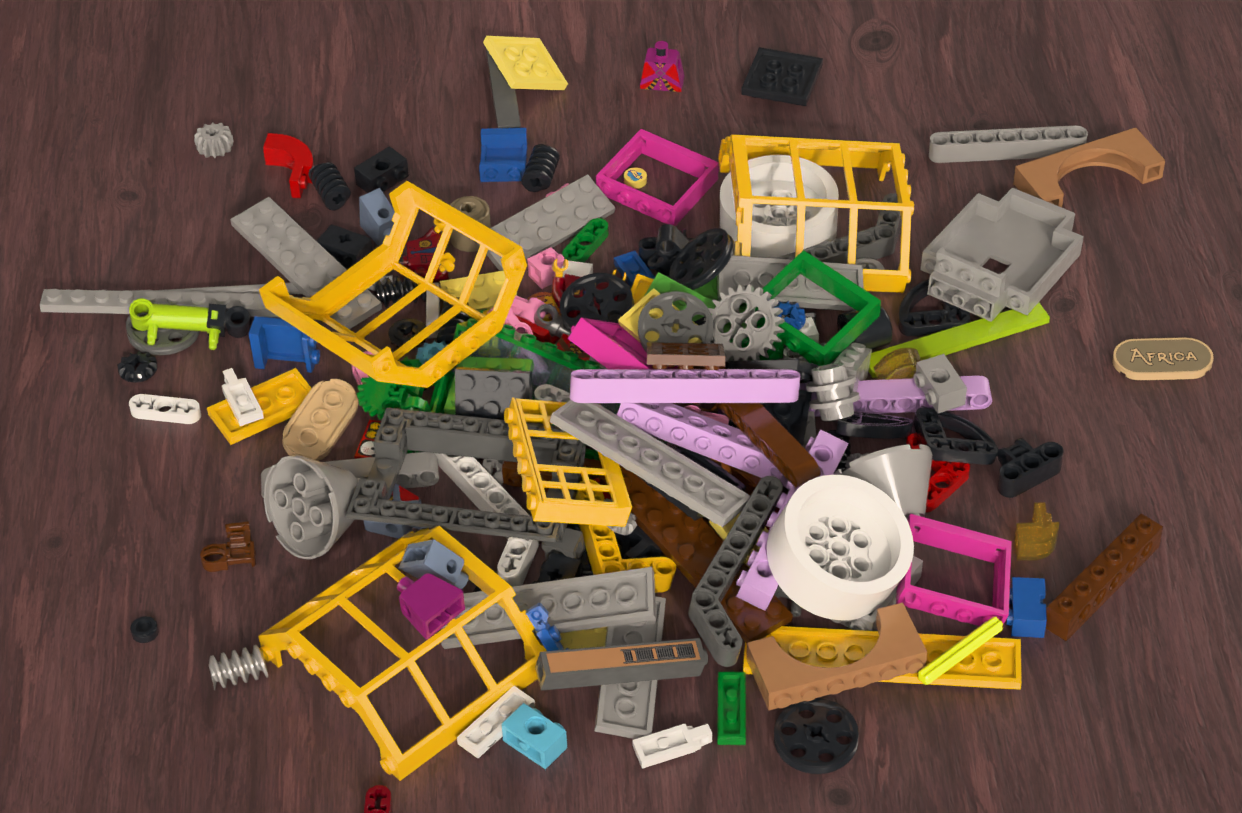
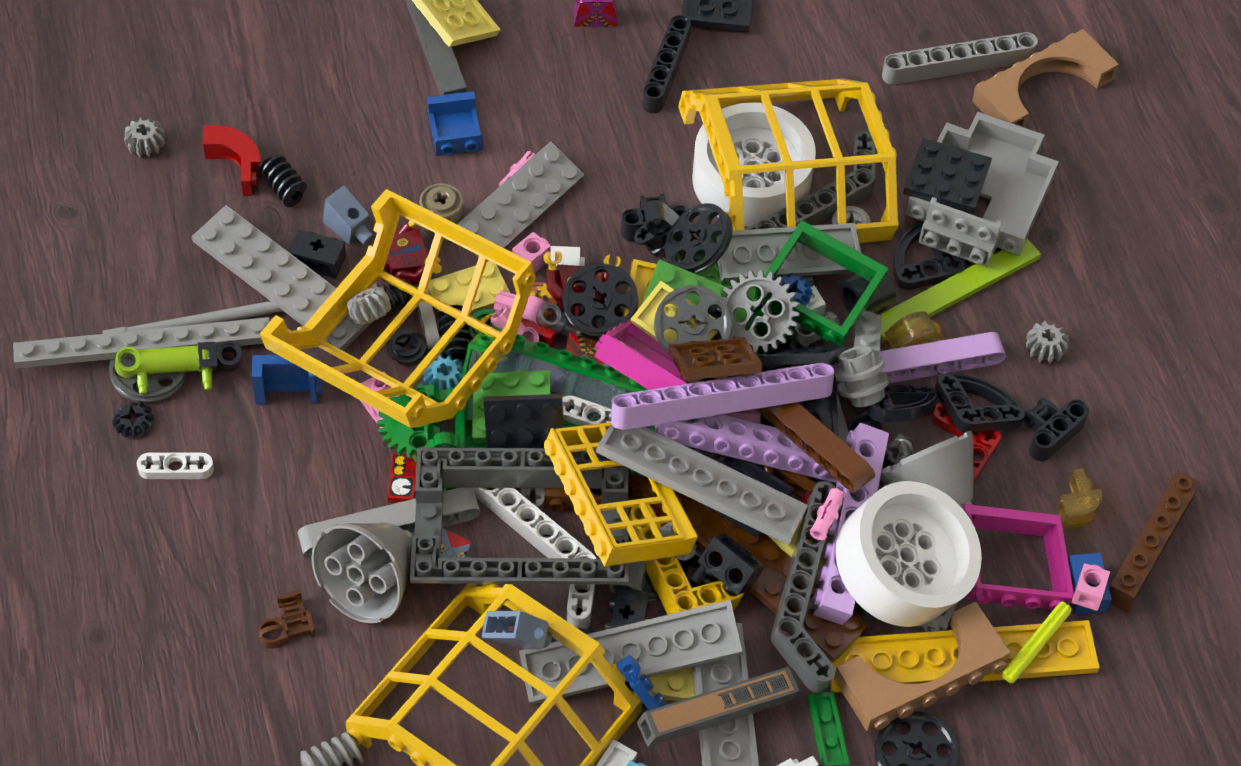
camera: 15 degrees left, 10 degrees up
black tile [130,616,159,643] -> none
yellow plate [207,368,312,445] -> none
white hinge [222,368,264,426] -> none
tan tile [282,379,358,461] -> none
black brick [354,146,409,193] -> none
magenta torso [397,573,465,640] -> none
black piece [522,144,560,192] -> none
green beam [562,218,609,263] -> none
dark pink window [596,129,719,226] -> none
blue hinge [614,250,655,288] -> none
light yellow tile [624,168,647,189] -> none
light grey brick [914,354,967,413] -> none
tile [1112,338,1213,380] -> none
none -> light grey gear [347,287,391,325]
none -> black beam [642,15,691,113]
none -> black brick [697,533,765,595]
none -> bright pink pin [810,488,846,540]
none -> black plate [903,138,992,214]
none -> light grey gear [1026,321,1069,364]
none -> bright pink brick [1071,563,1110,611]

